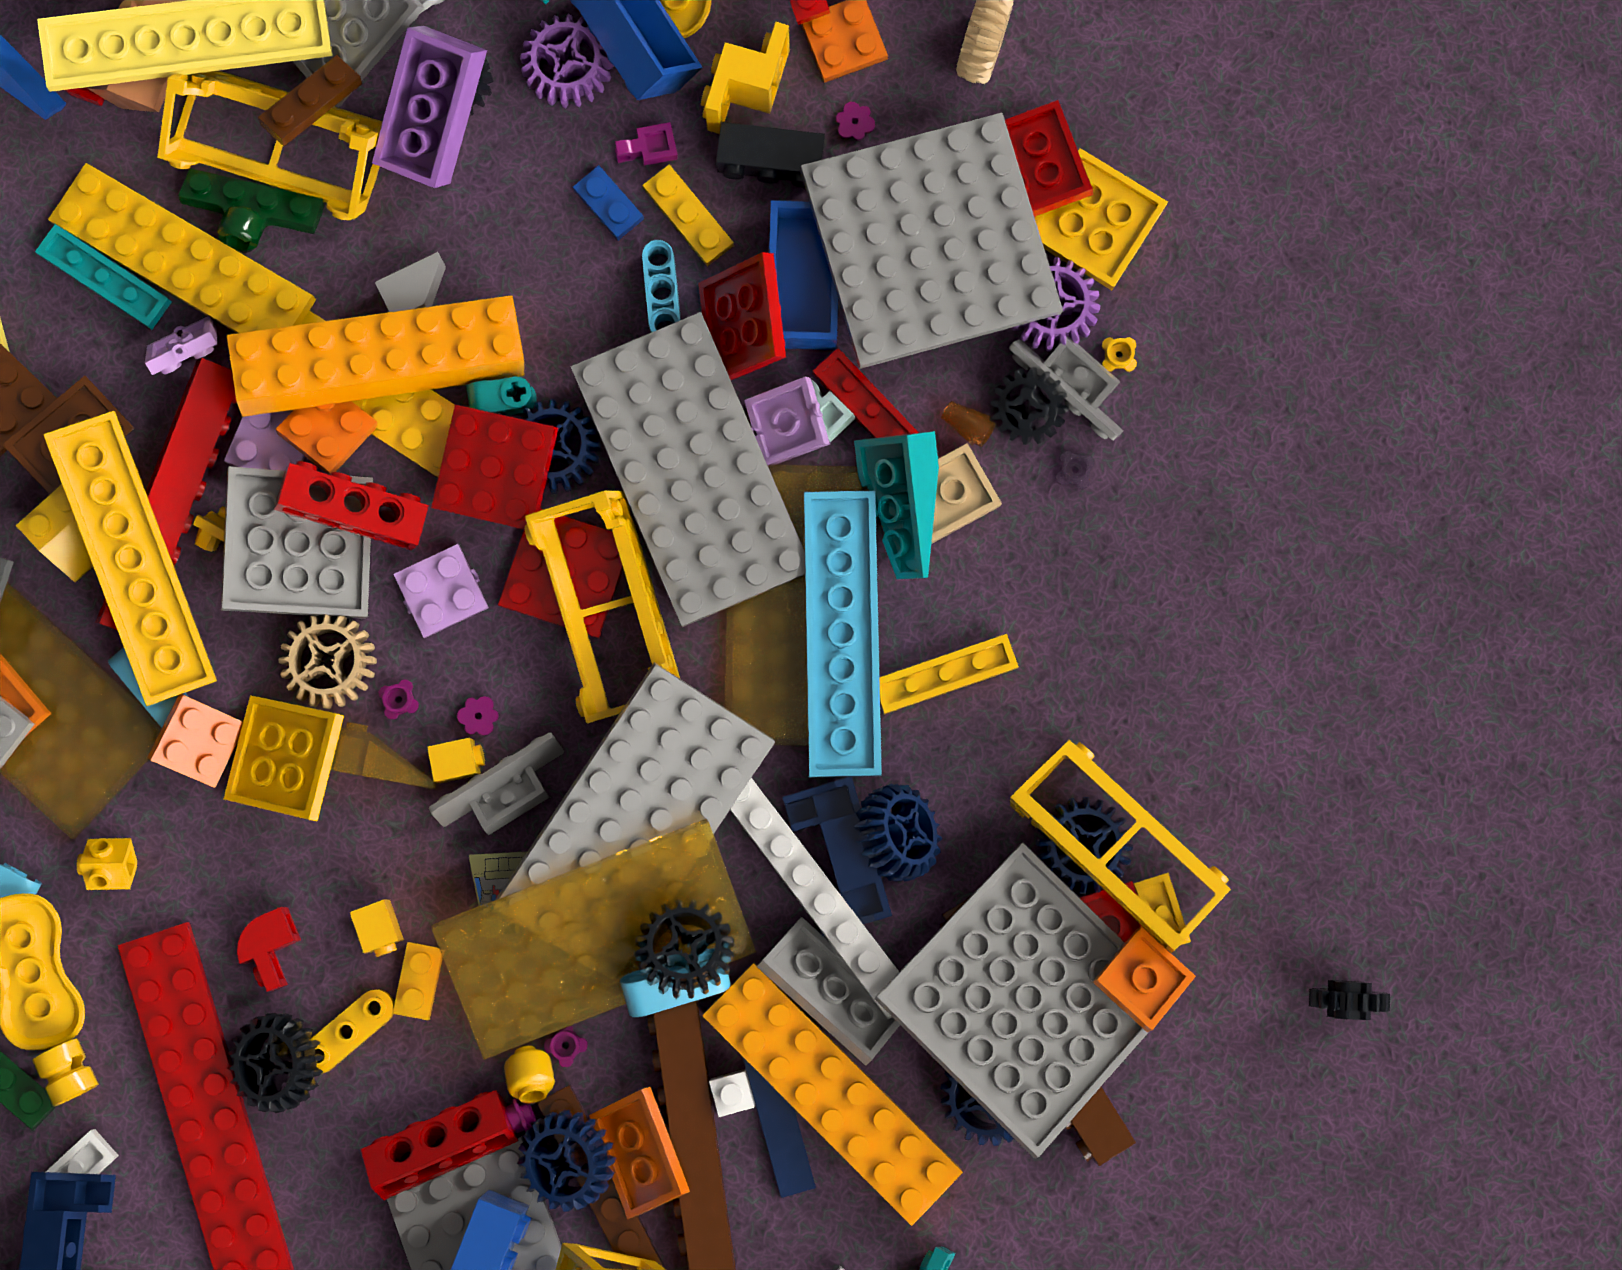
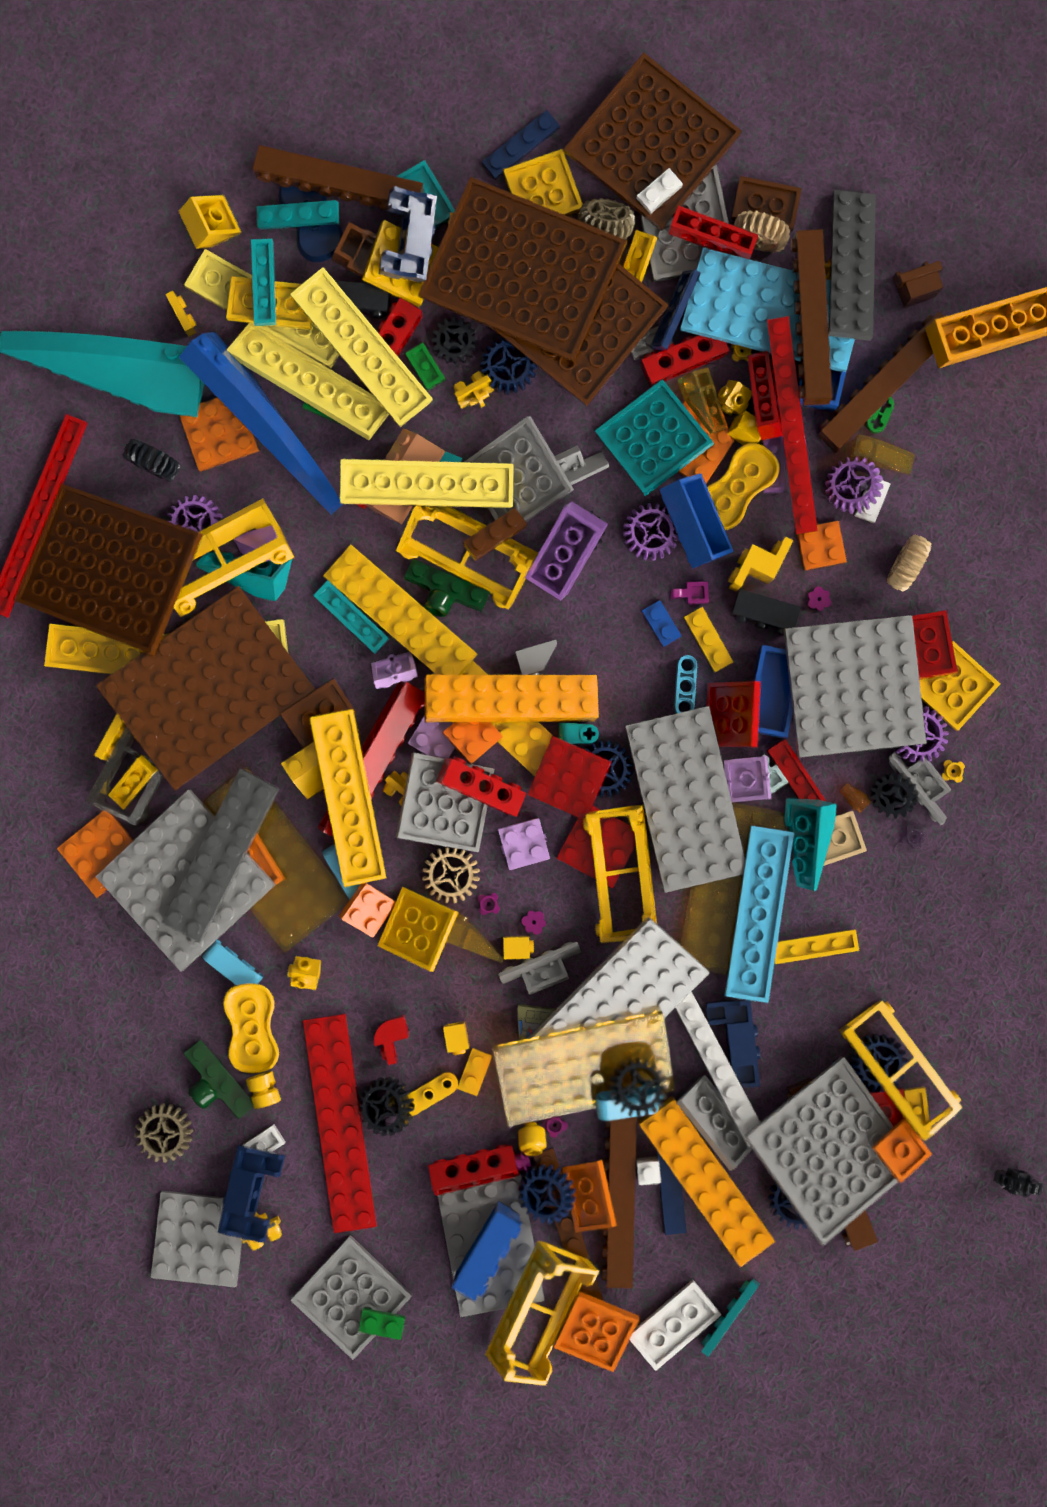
camera: 15 degrees right, 5 degrees up
dark blue gear [854,784,942,882] -> none

